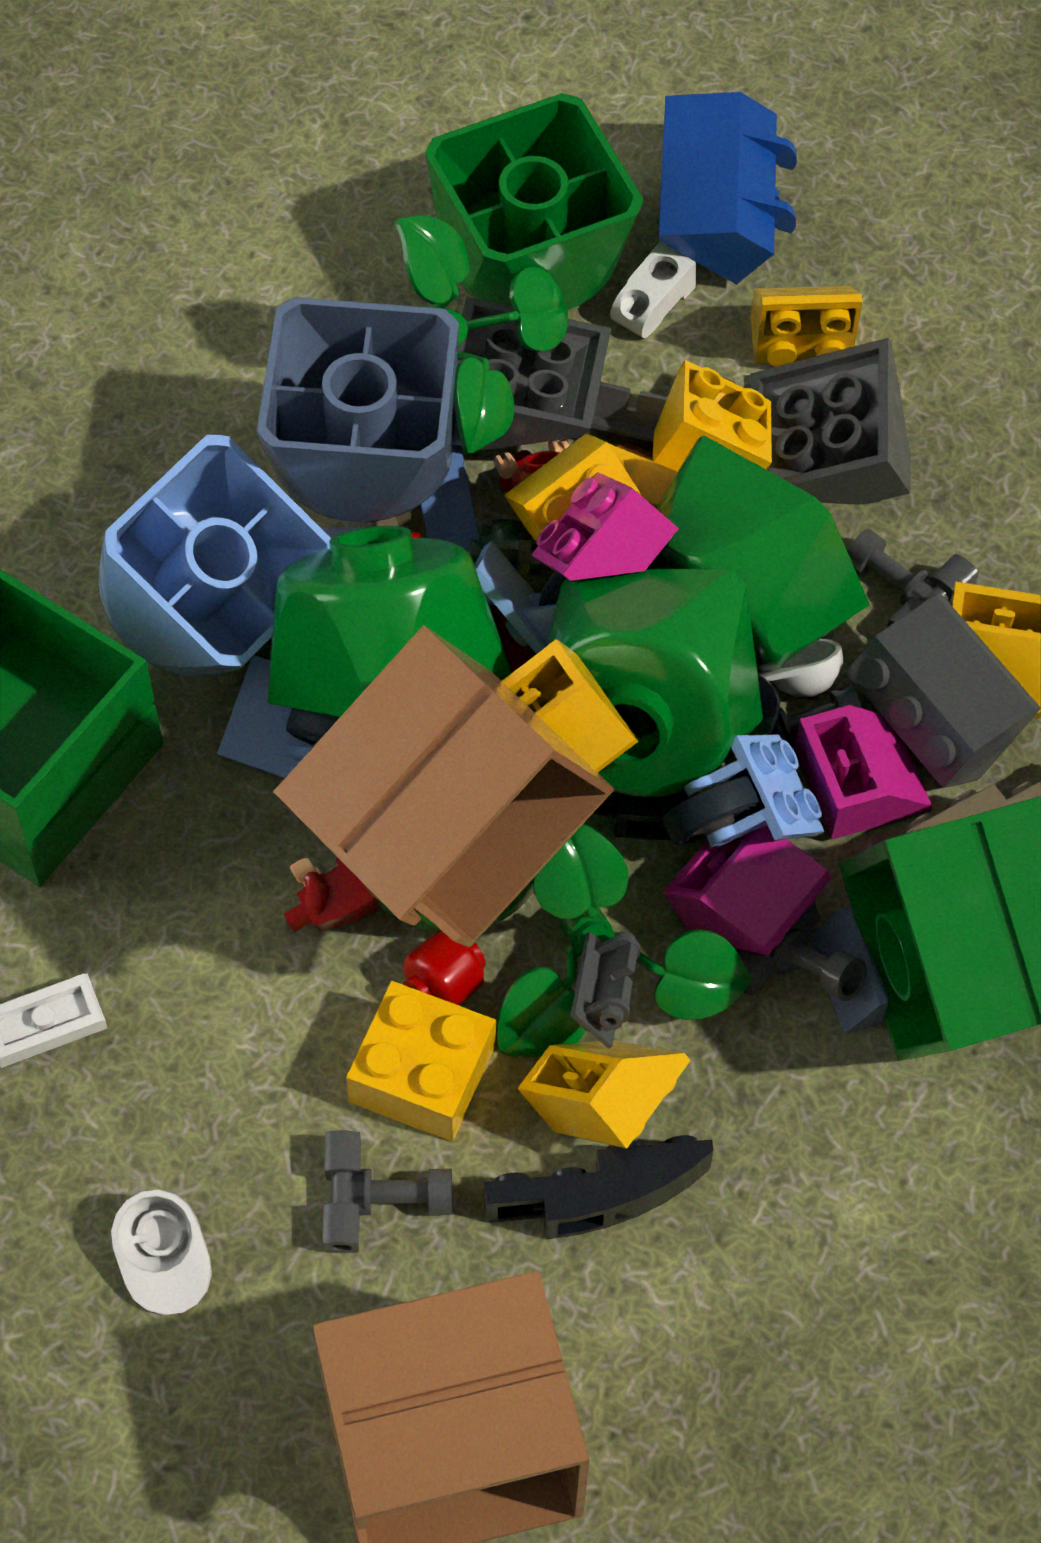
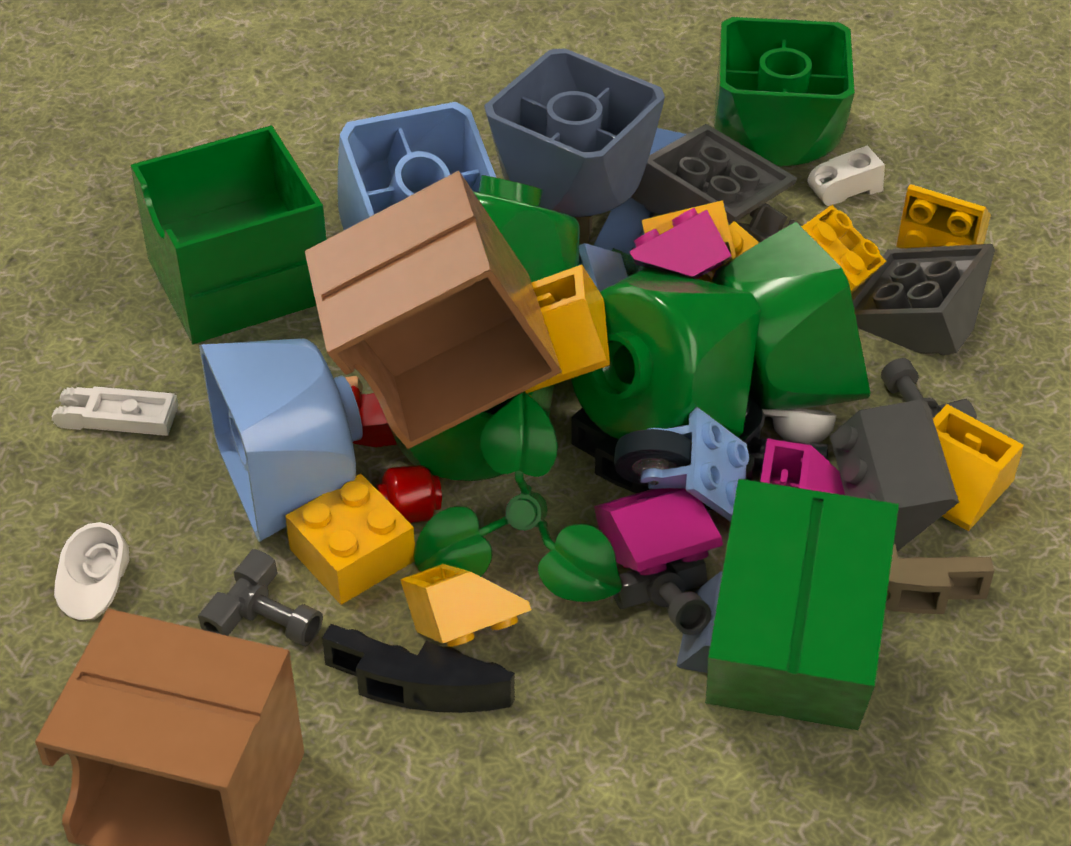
camera: 30 degrees right, 15 degrees down
green plant [394,215,568,454] -> none
dark grey hinge [571,931,640,1049] -> none
blue piece [659,92,797,285] -> none
none -> light blue piece [199,339,363,542]

